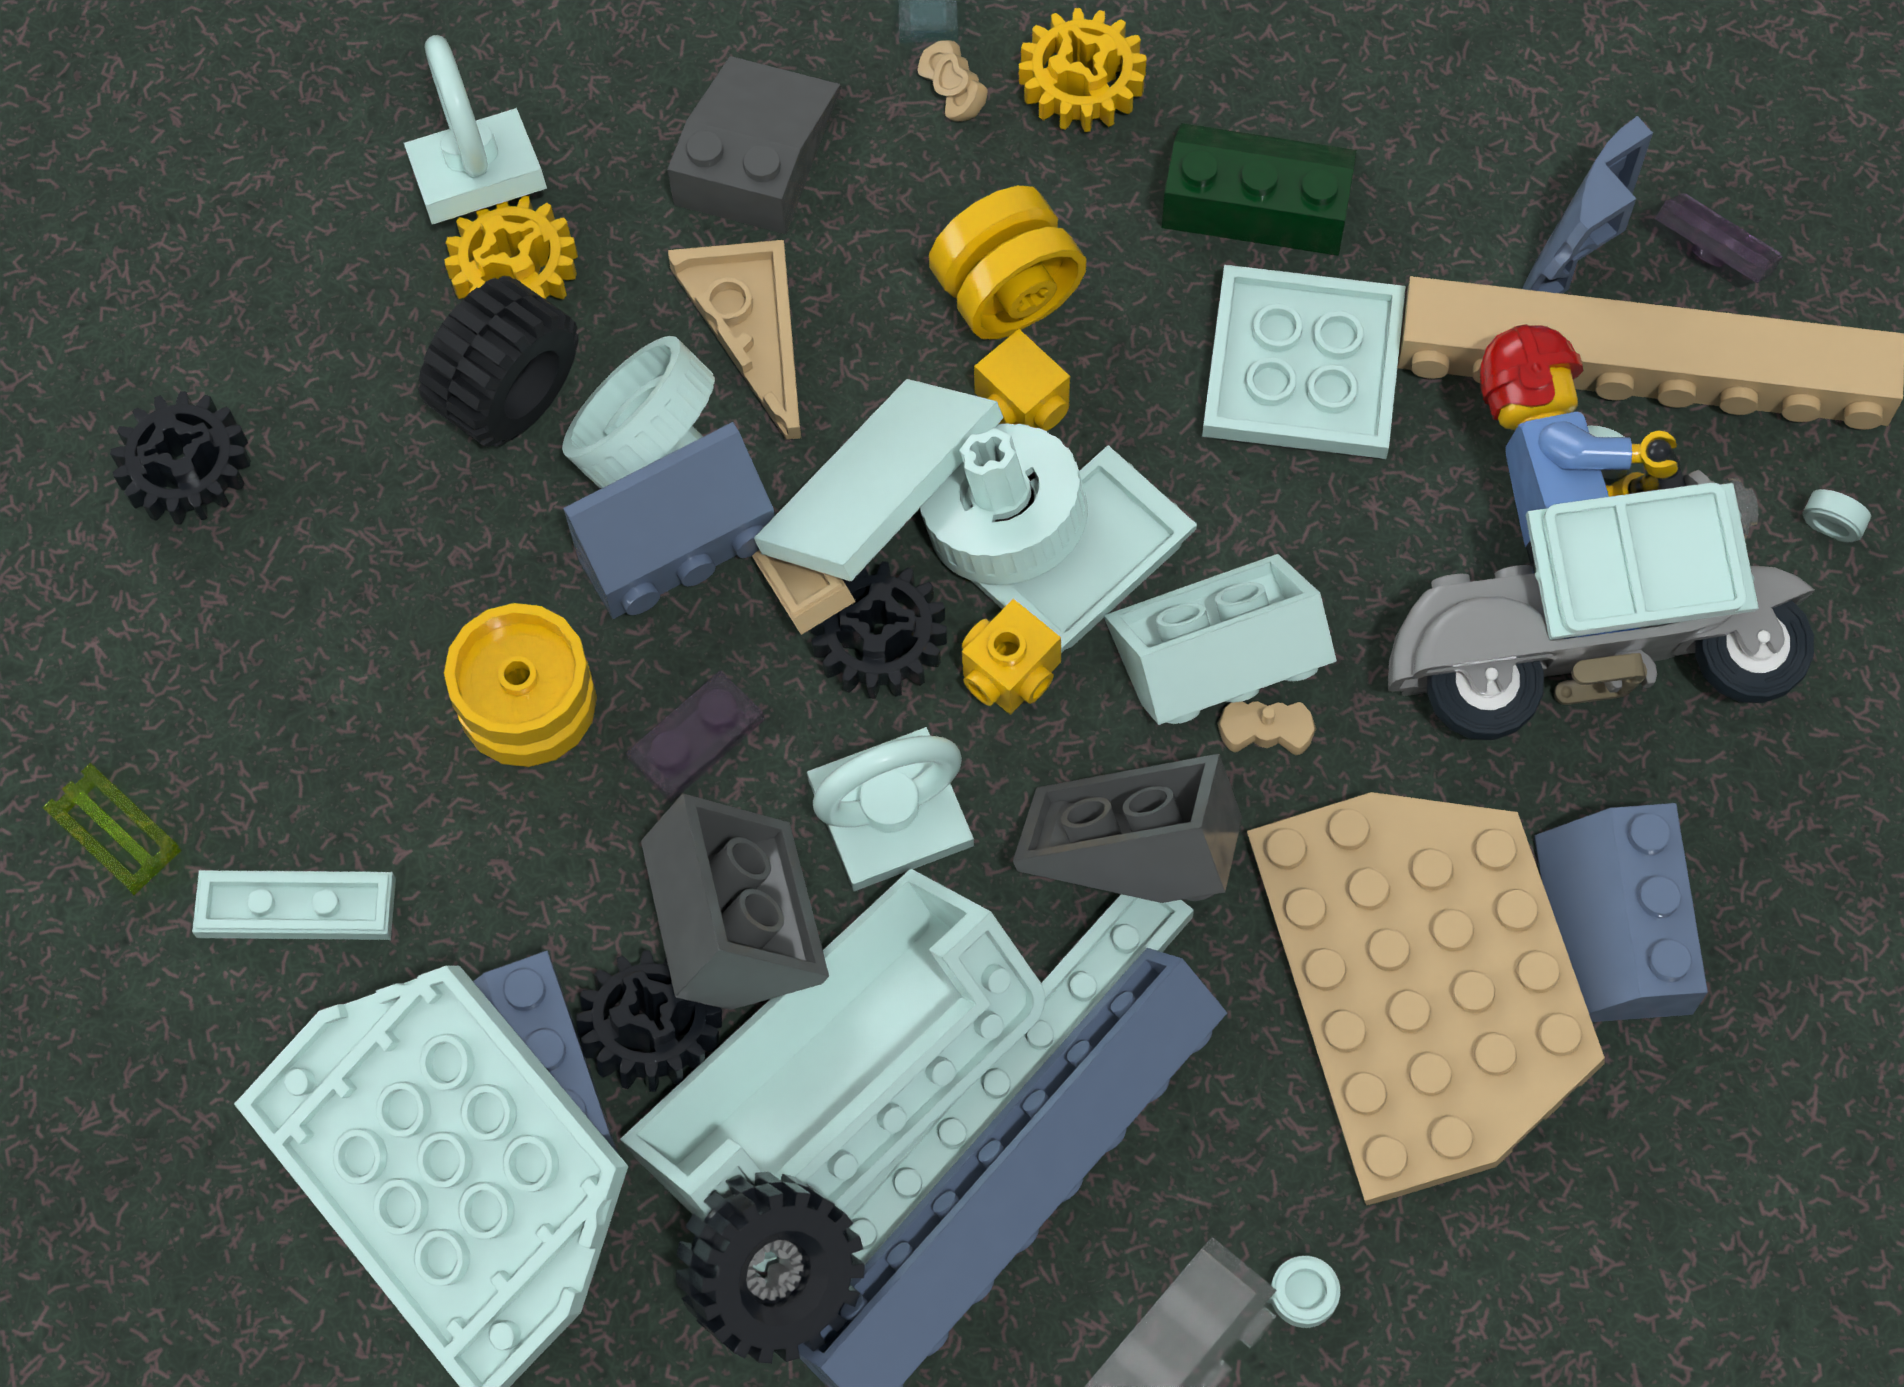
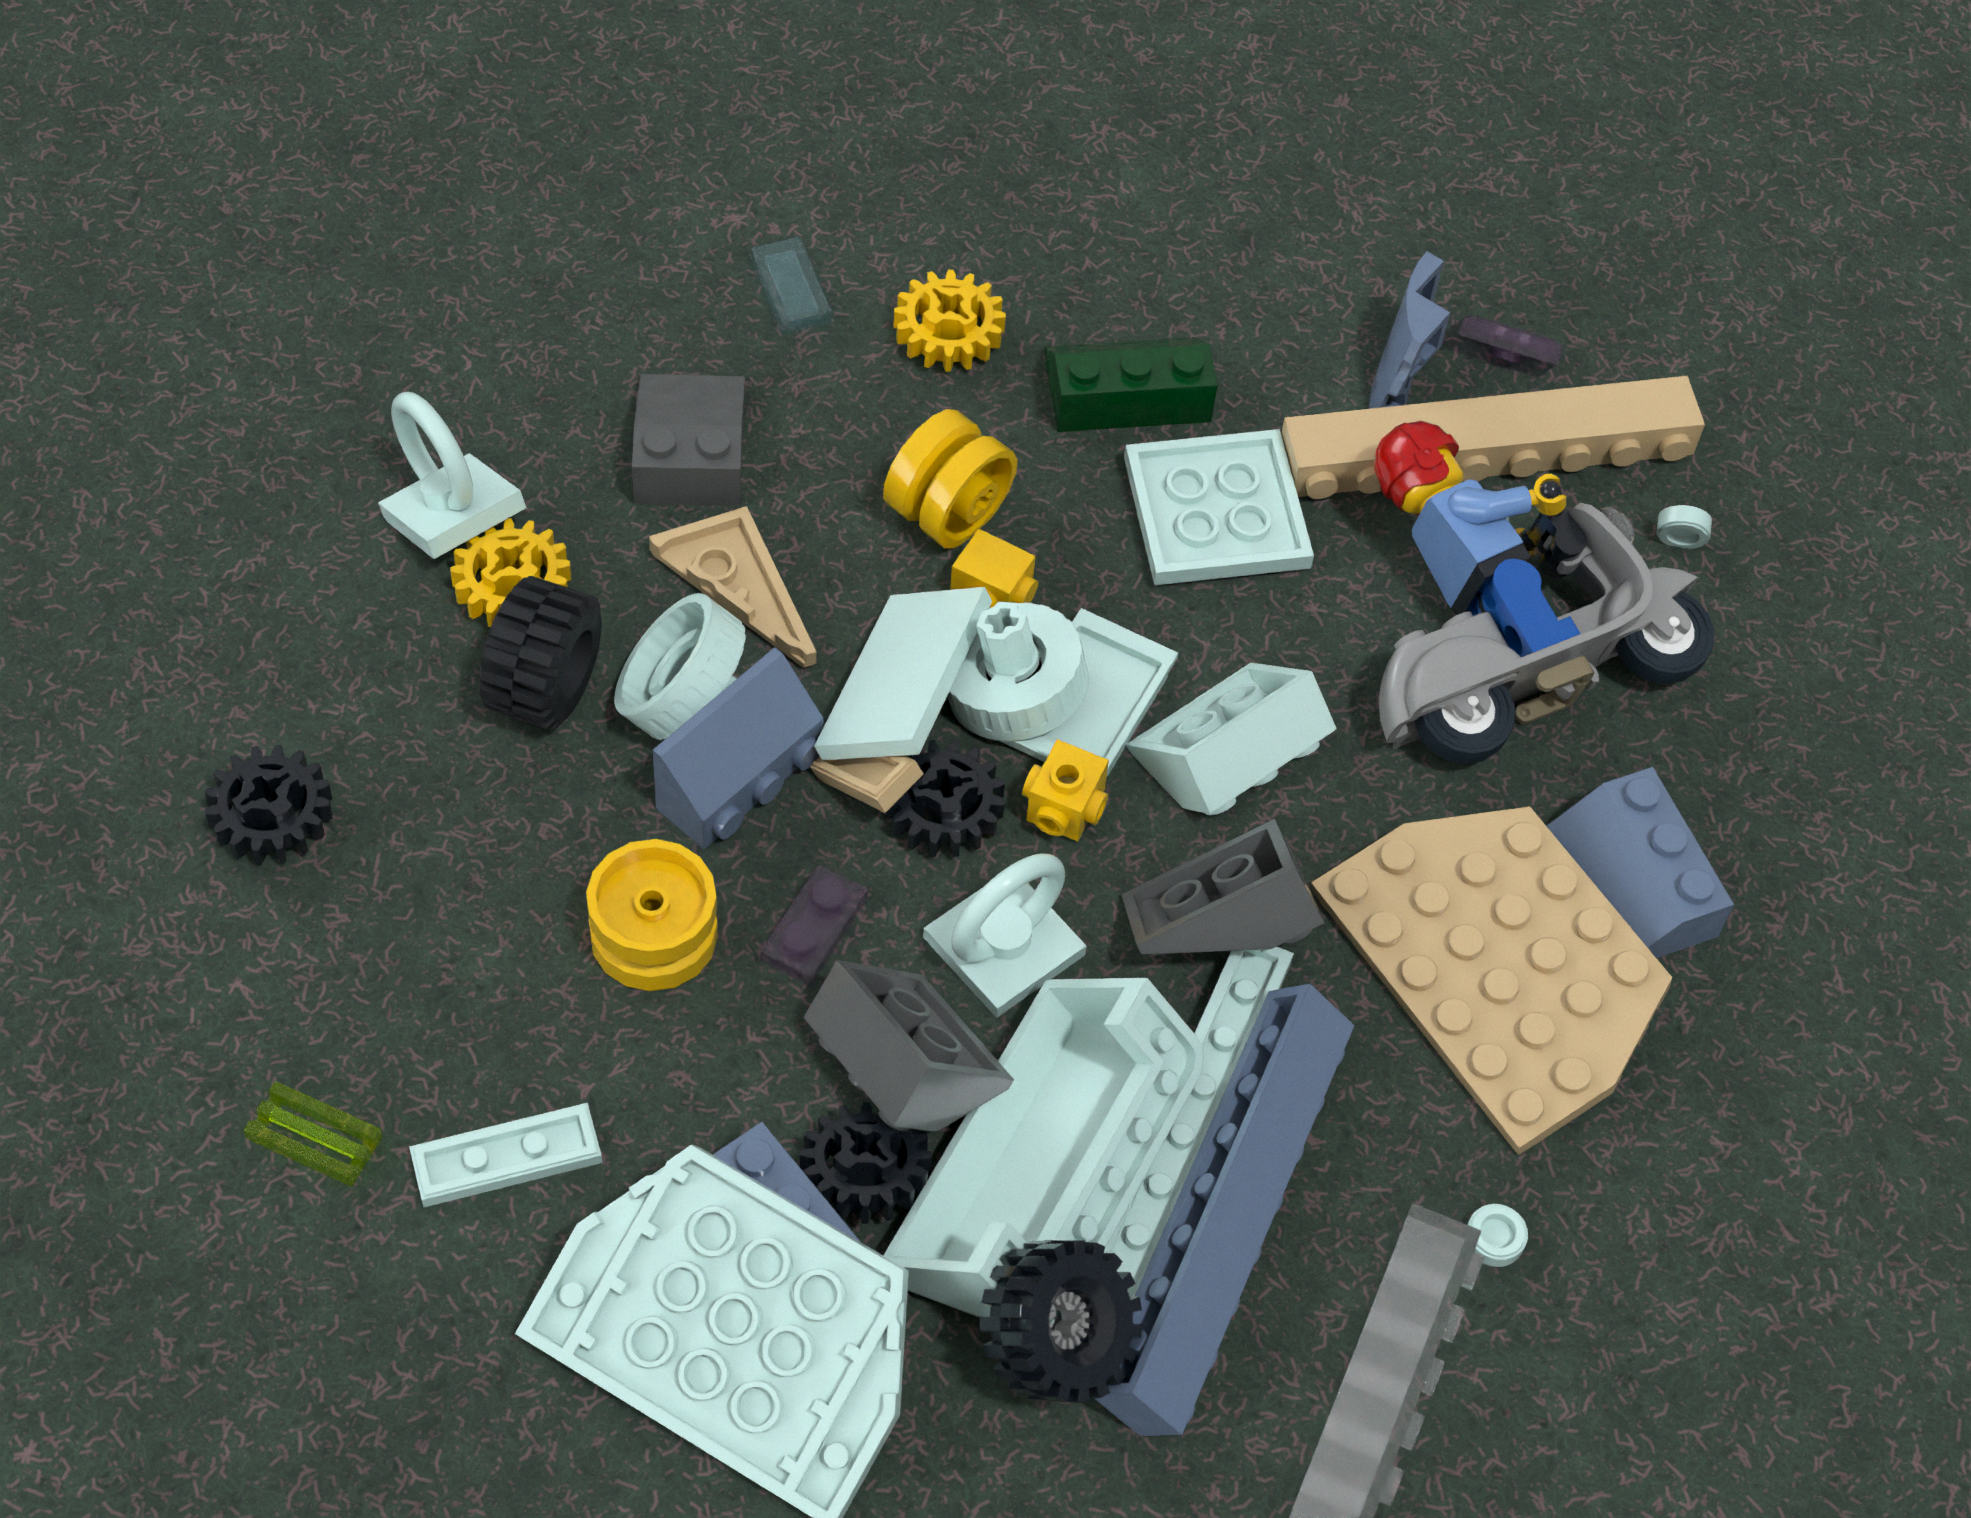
camera: 25 degrees left, 10 degrees down
tan piece [918,40,988,122] -> none
tan piece [1218,701,1316,756] -> none
light aqua piece [1526,483,1759,640] -> none

